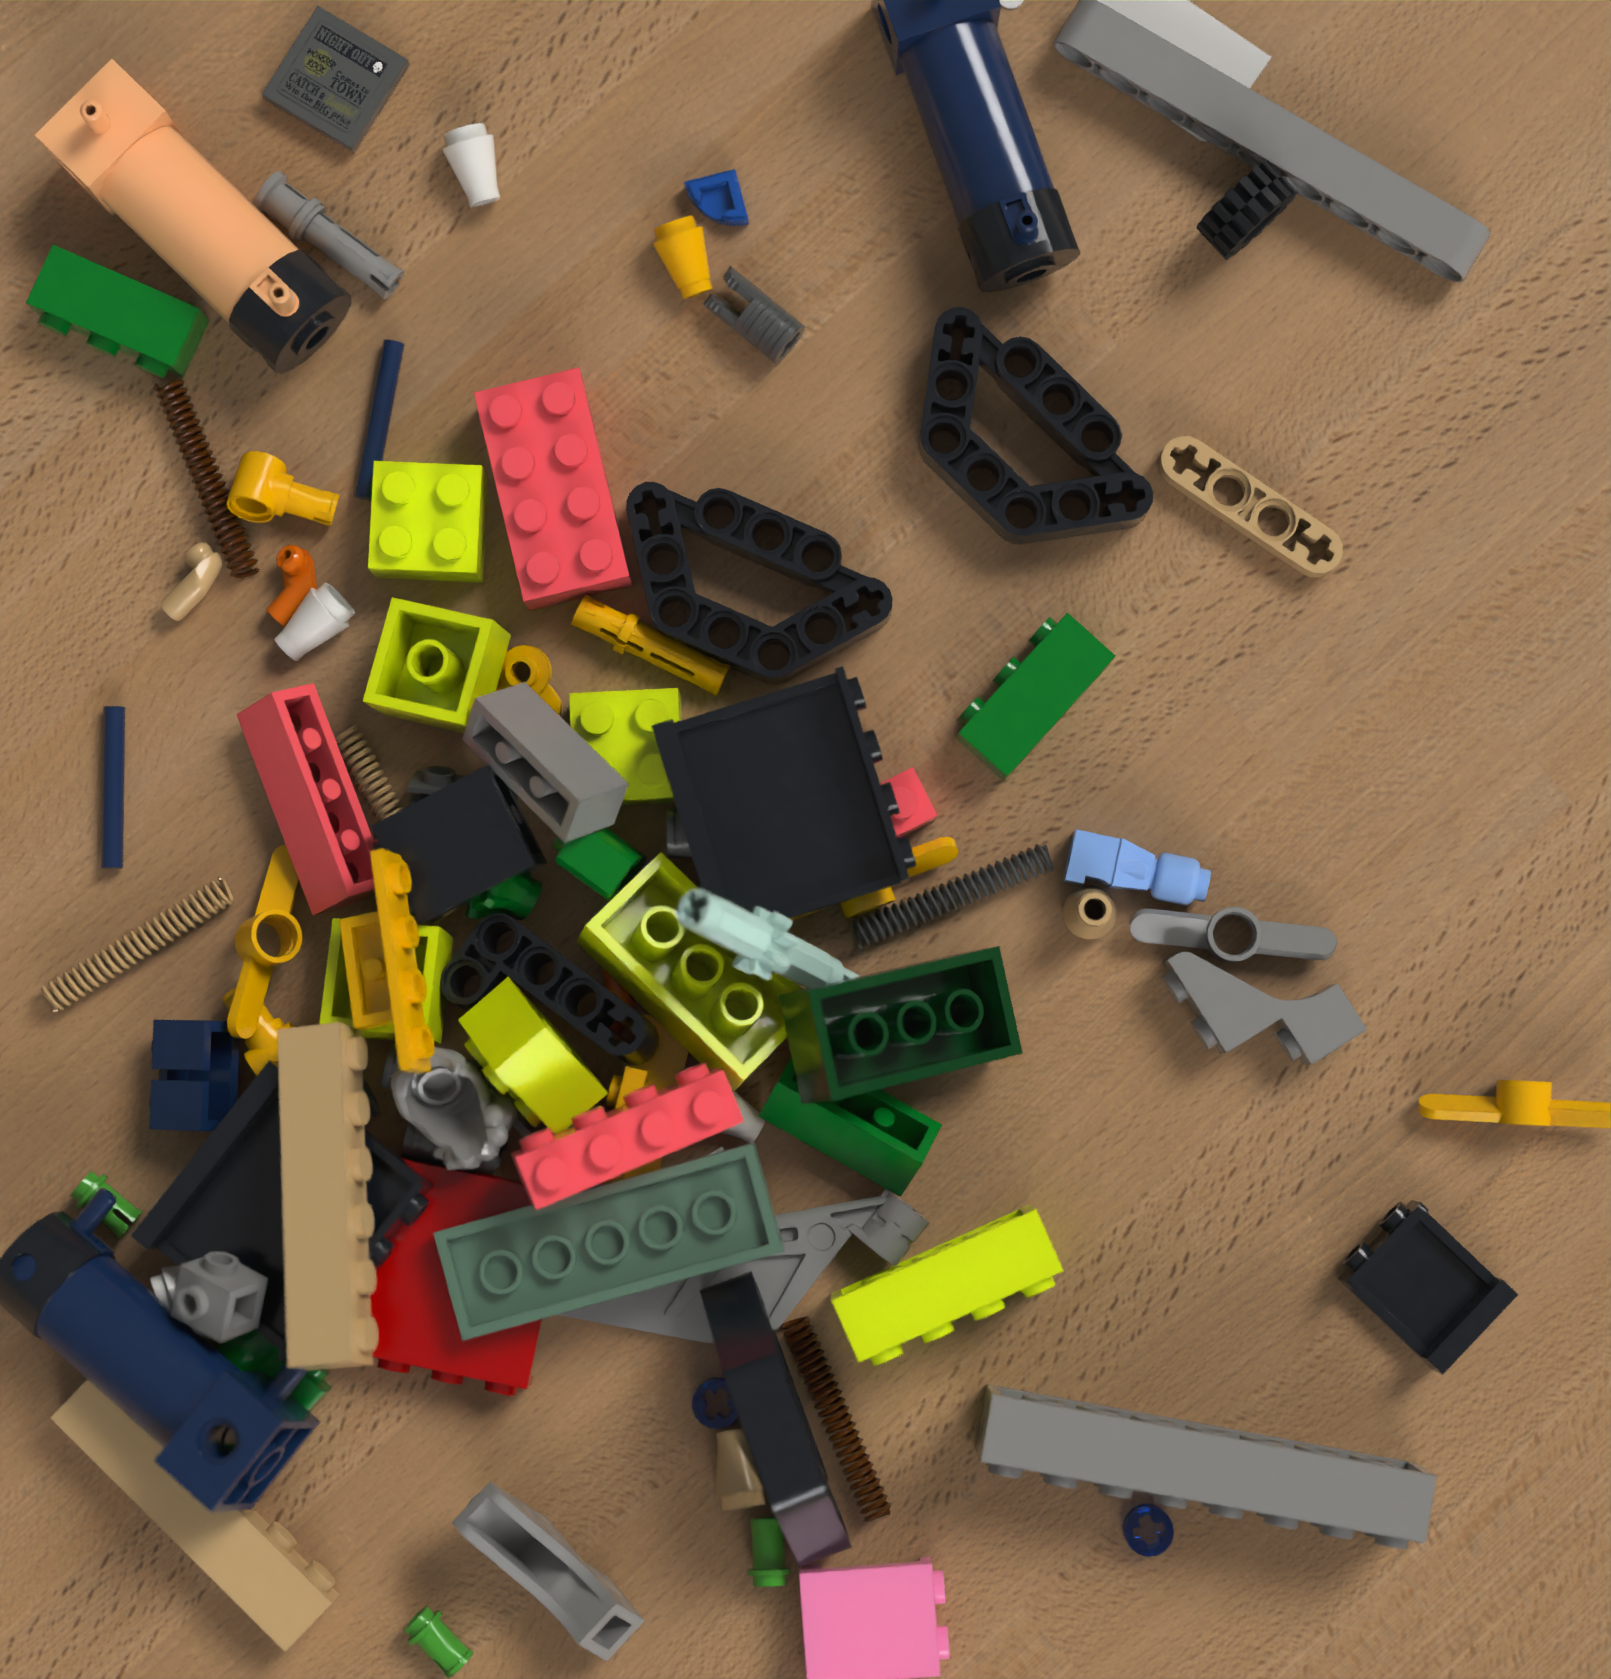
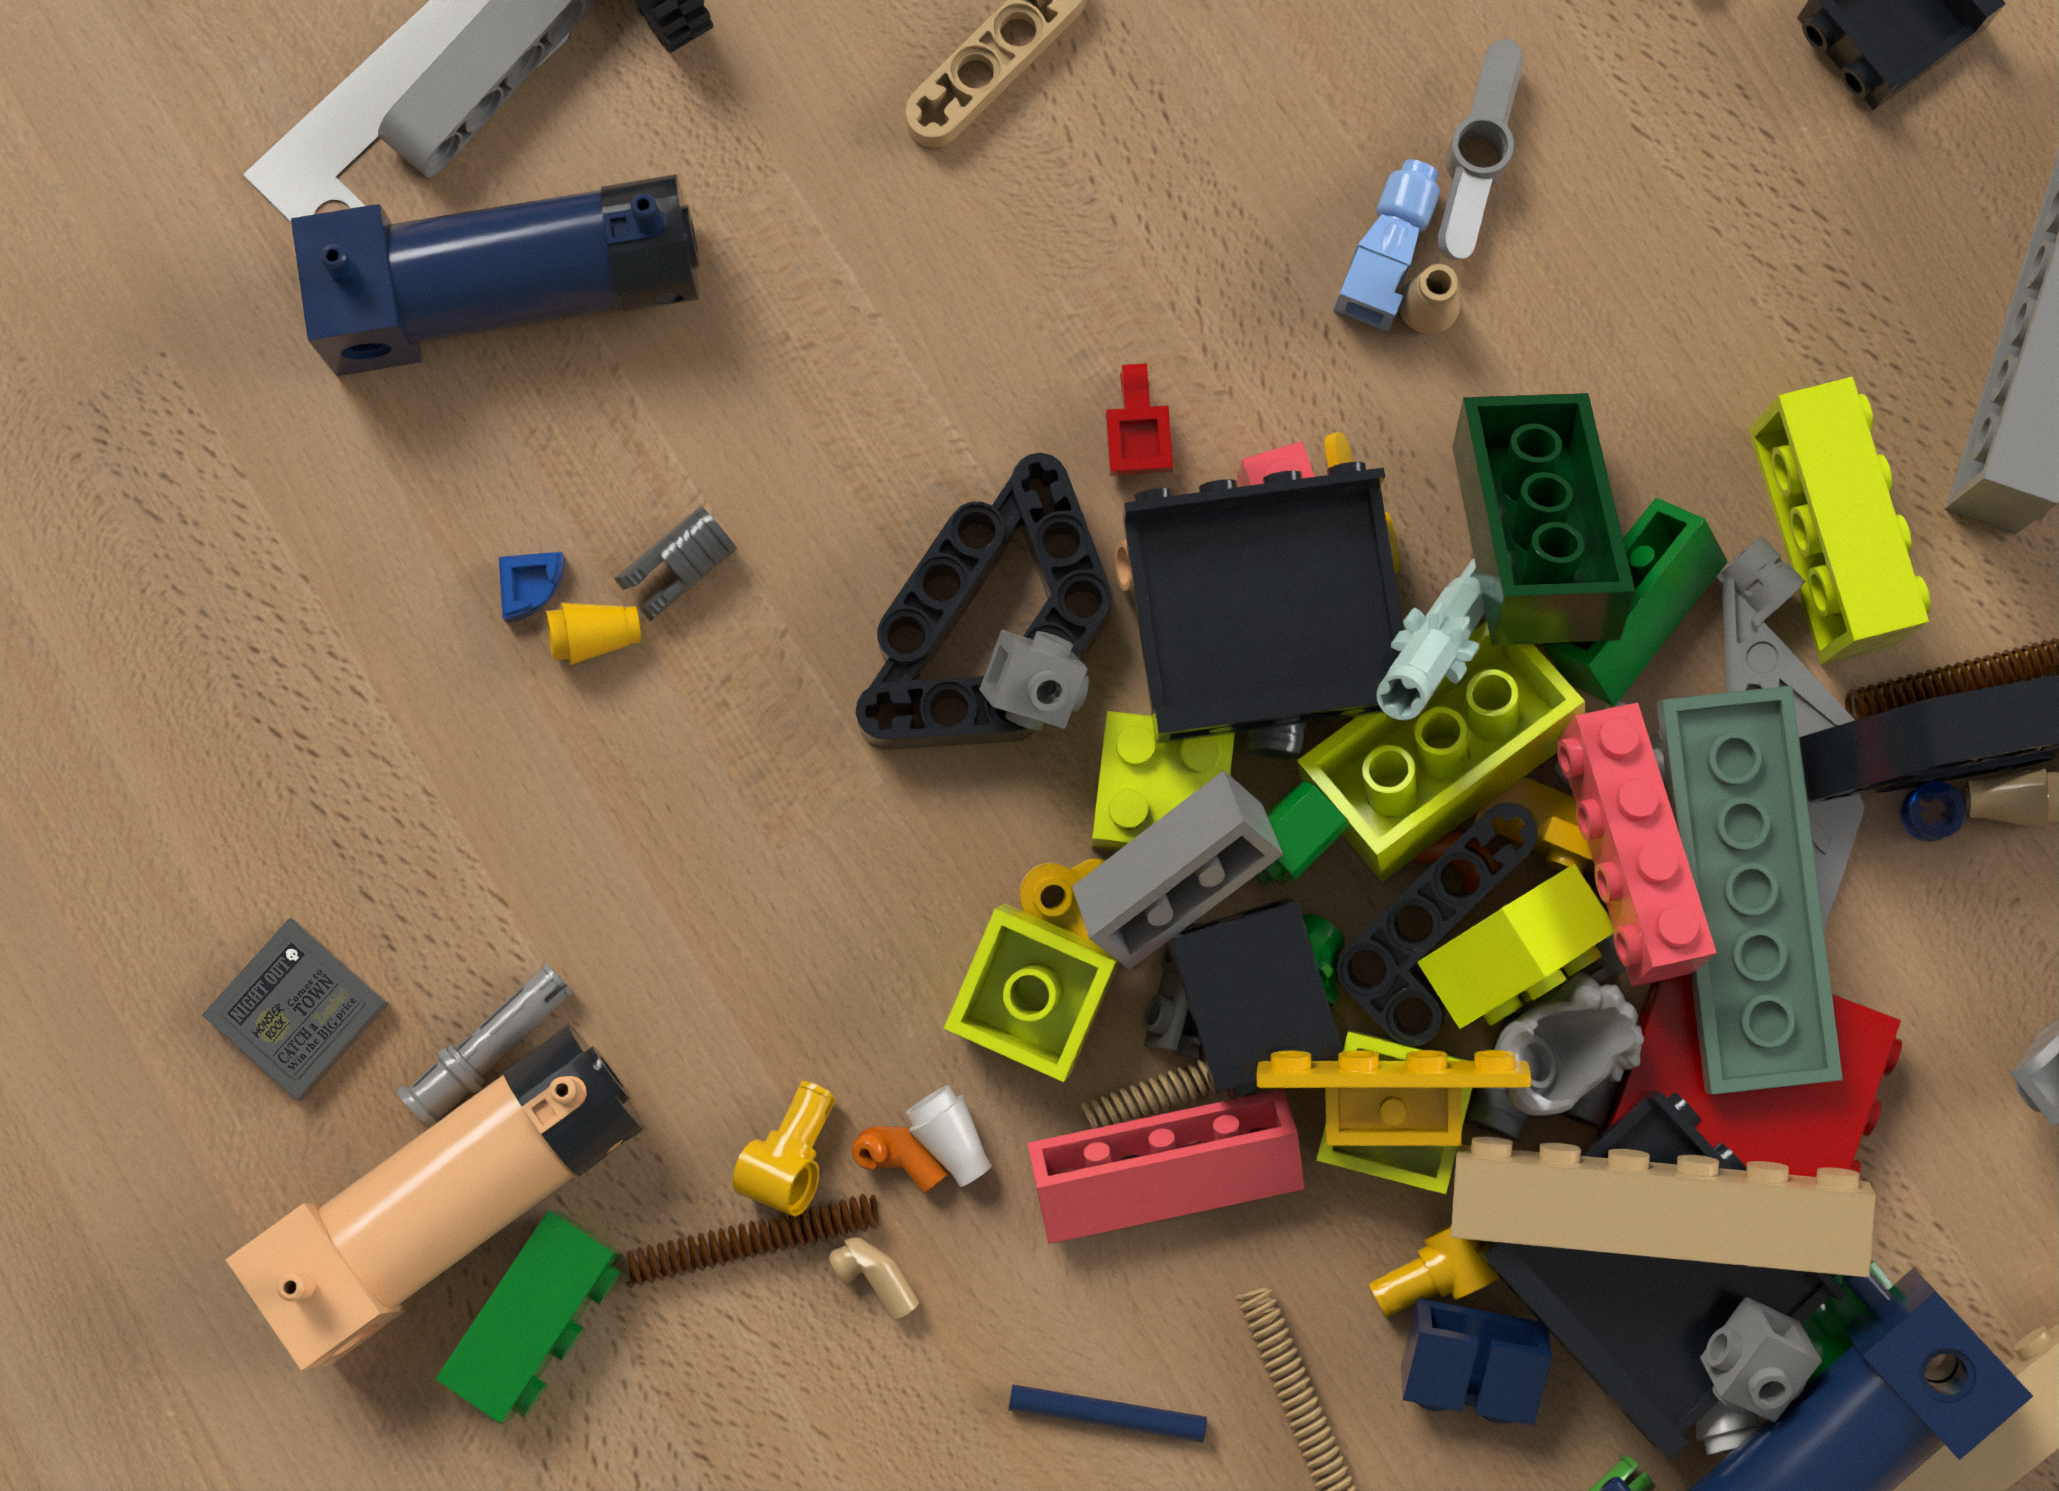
camera: 85 degrees left, 5 degrees down
yellow piece [227,844,302,1039] -> none
dark blue bar [354,340,405,501] -> none
neon yellow brick [368,461,489,583] -> none
white cone [442,123,500,207] -> none
coral brick [474,367,633,611] -> none
yellow pin [571,594,731,696] -> none
dark grey piece [852,844,1054,950] -> none
black piece [919,307,1153,544] -> none
green brick [956,613,1116,781] -> none
light grey arch [1161,952,1367,1065] -> none
none -> light grey brick [979,630,1089,731]
none -> red plate [1105,363,1173,476]

